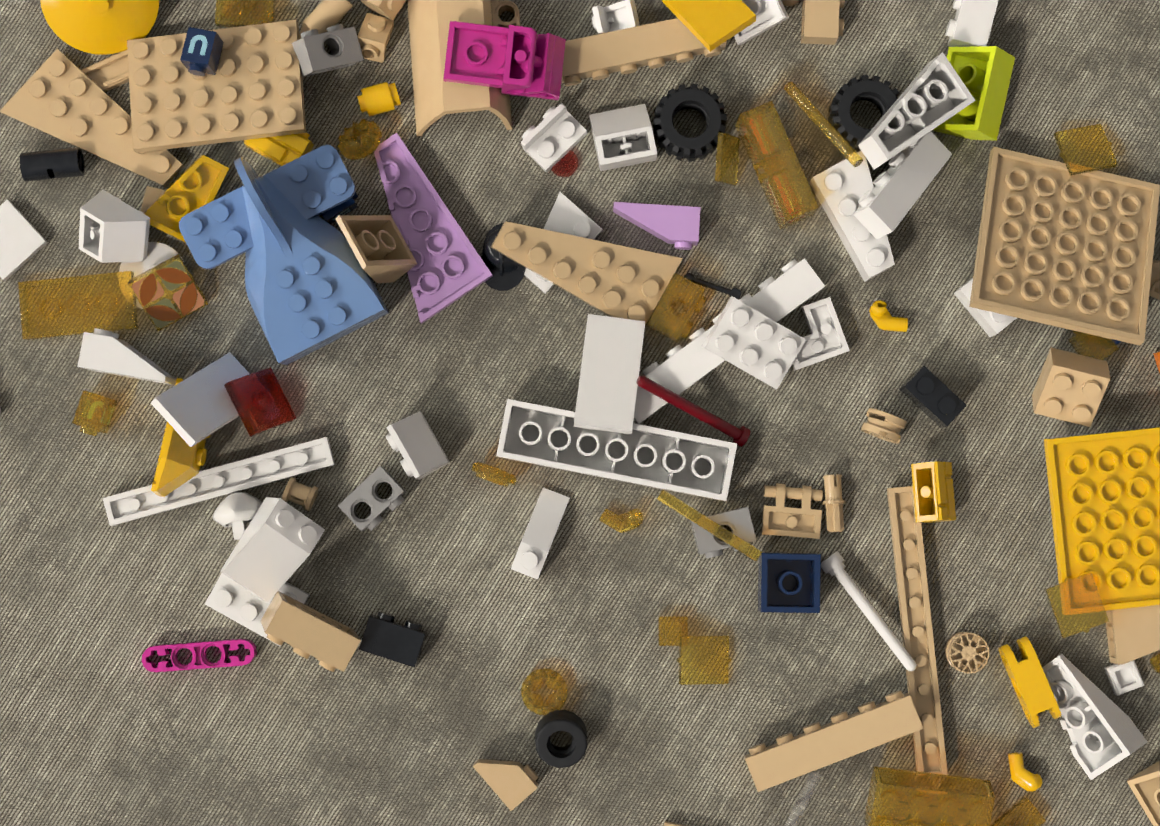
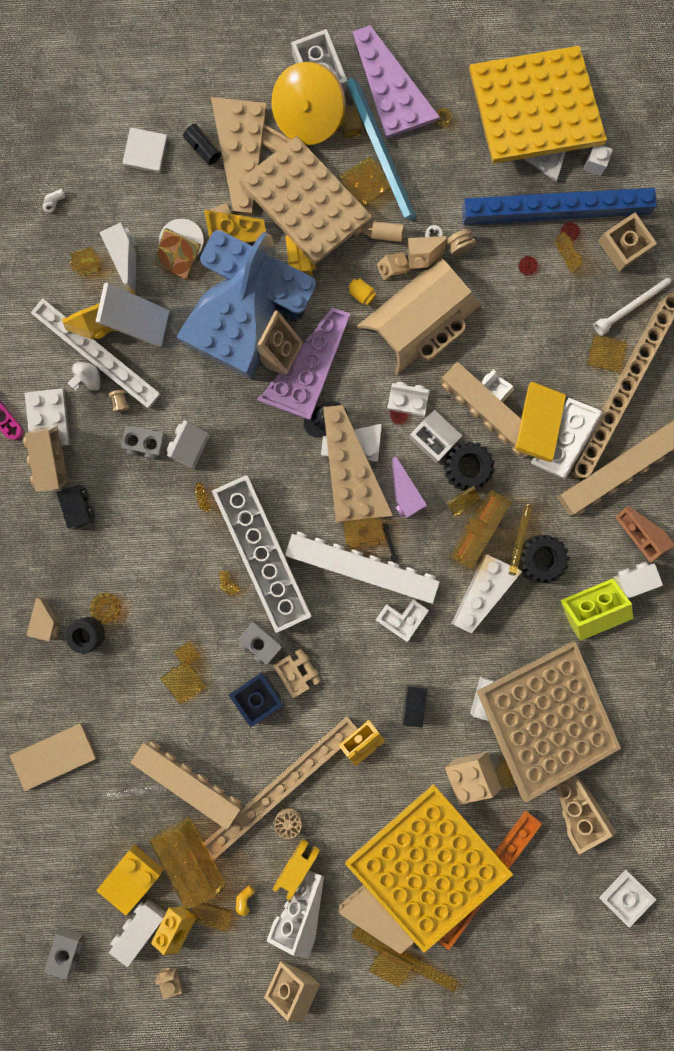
camera: 50 degrees right, 0 degrees up
clear yellow tile [18,271,138,340] -> none
white slope [79,190,150,263] -> none
dark blue brick [180,27,224,76] -> none
white slope [220,497,325,603] -> none
clear red tile [224,367,296,437] -> none
light grey brick [292,24,364,77] -> none
clear yellow gear [338,119,382,160] -> none
dark pink piece [443,21,566,100] -> none
white slope [511,488,570,579] -> none
white tile [573,314,645,434] -> none
dark red bar [636,376,751,447] -> none
clear yellow bar [657,489,762,561] -> none
white plate [702,296,806,390] -> none
white piece [821,551,917,671] -> none
tan axle [822,474,846,533] -> none
white brick [853,131,952,239] -> none
white wedge [858,52,976,170] -> none
tan wheel [861,408,907,444] -> none
yellow arm [869,300,908,332] -> none
clear yellow piece [1045,573,1109,638] -> none
clear yellow piece [1054,124,1117,176] -> none
white tile [1104,660,1144,696] -> none

